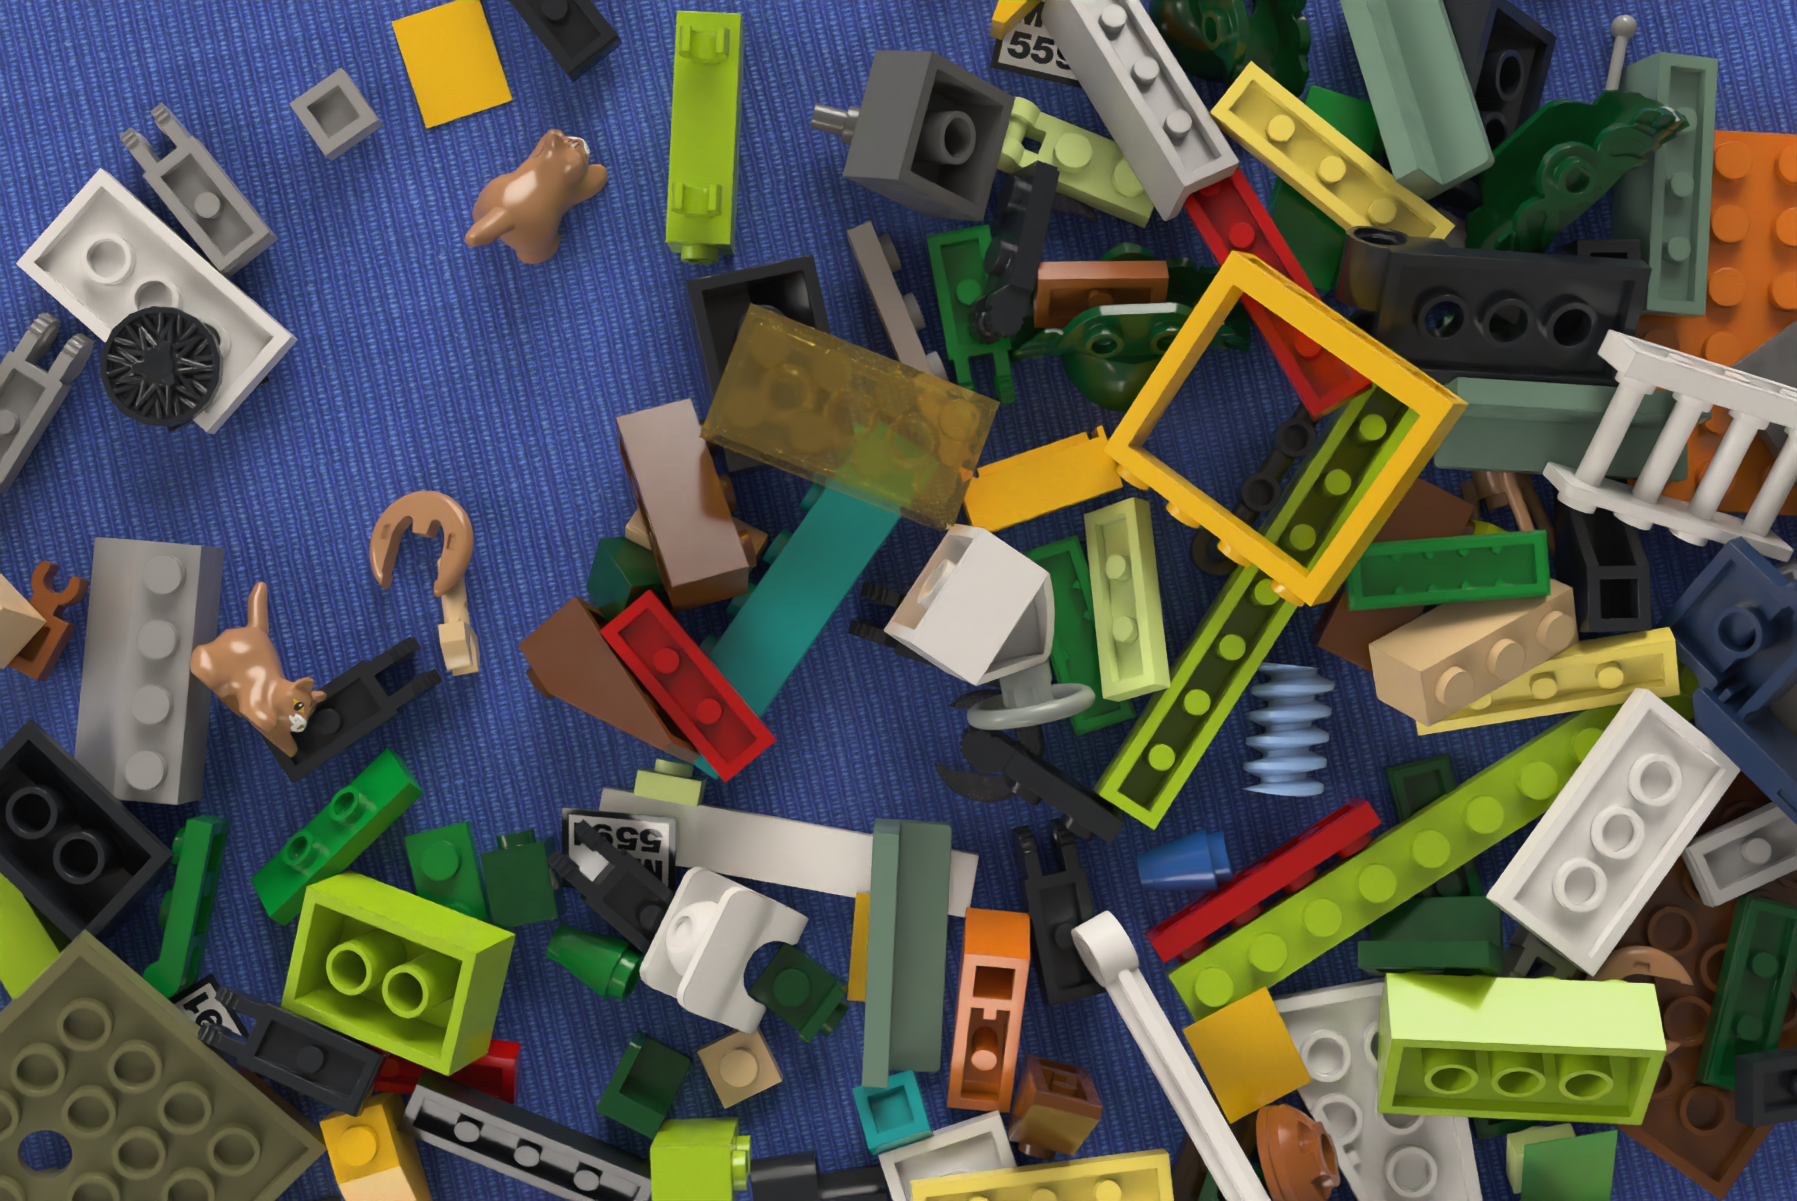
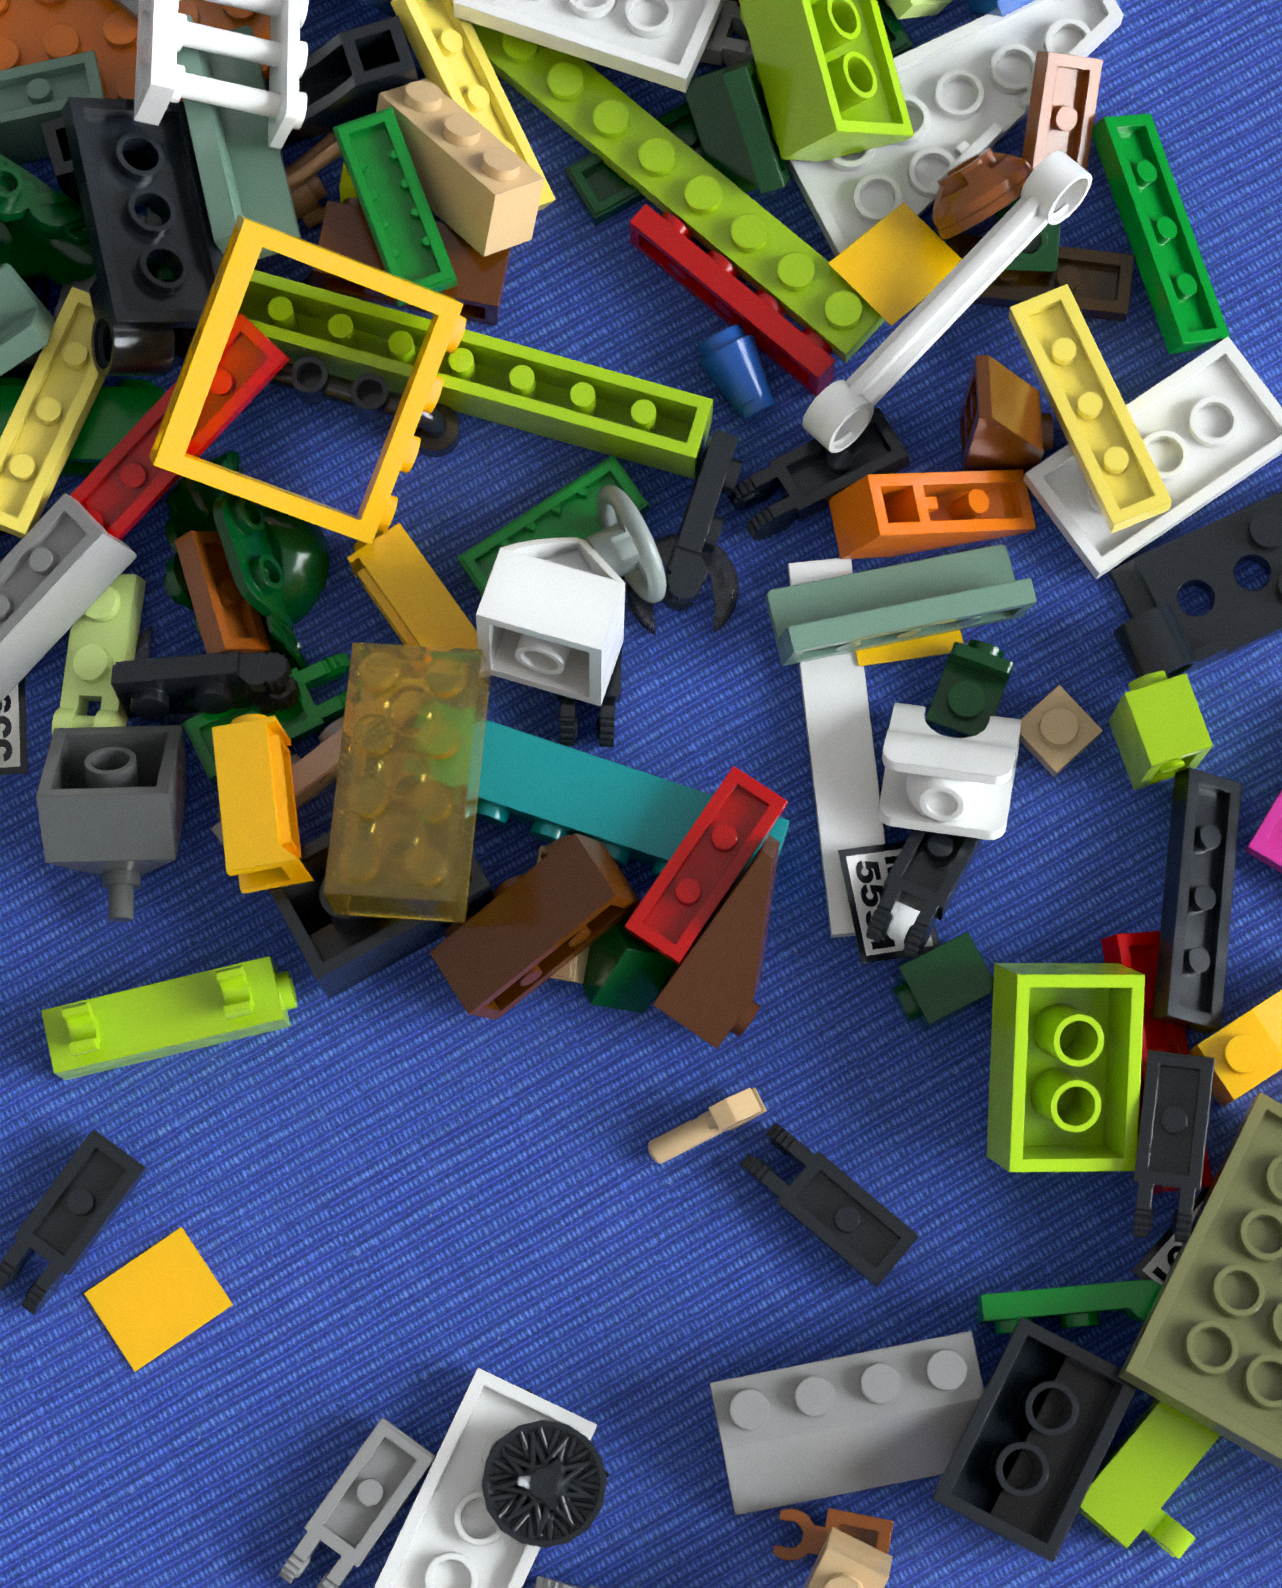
camera: 105 degrees left, 10 degrees down
medium nougat animal [190,582,327,758] -> none
green plate [250,747,424,927] -> none
light grey plate [289,67,383,161] -> none
medium nougat head [369,491,474,598] -> none
green plate [404,820,493,925] -> none
medium nougat animal [464,129,609,265] -> none
green cone [546,923,646,1001] -> none
dark green panel [595,1030,692,1139] -> none
yellowish green plate [633,758,707,807] -> none
teal plate [852,1069,934,1155] -> none
yellowish green plate [1084,497,1171,702] -> none
light blue piece [1242,662,1335,797] -> none
none -> yellow window [212,714,314,894]

